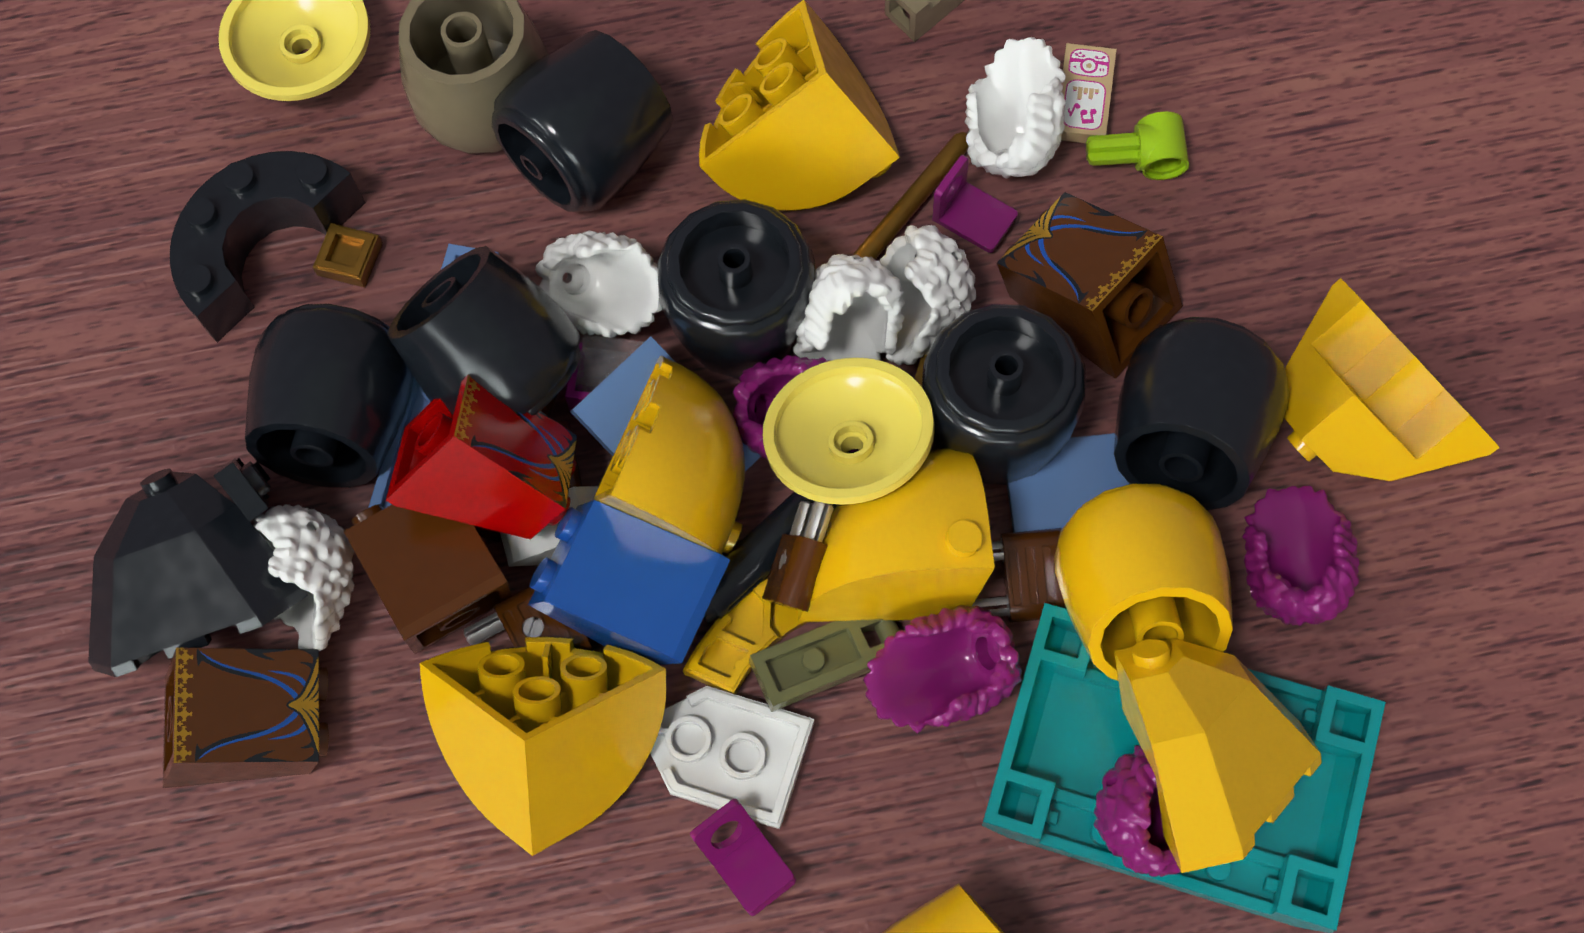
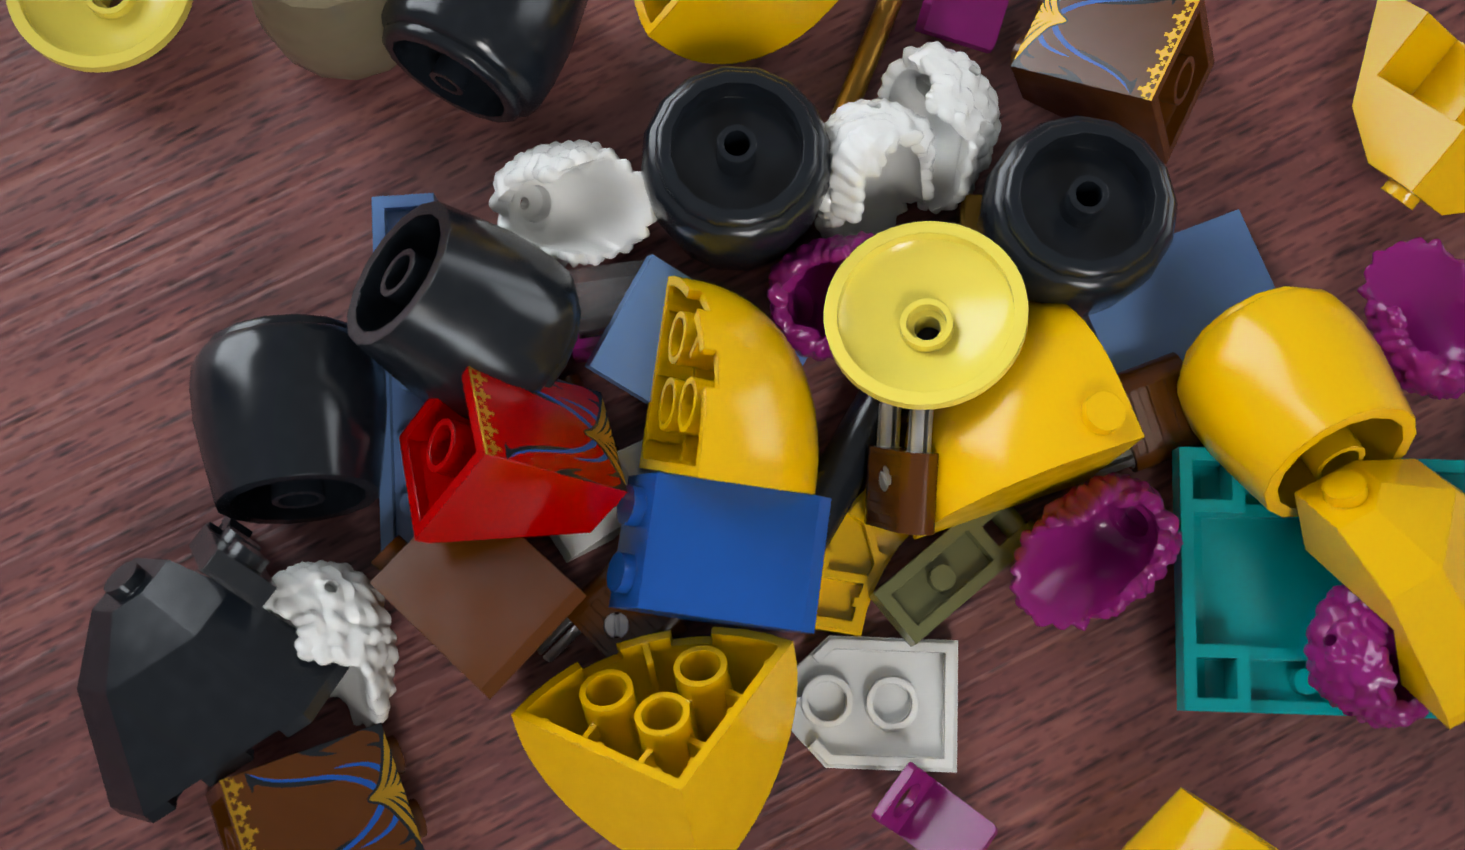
camera: 25 degrees left, 10 degrees up
black brick [170,151,366,343] -> none
pearl gold tile [312,223,383,288] -> none
black piece [1114,317,1289,511] -> none

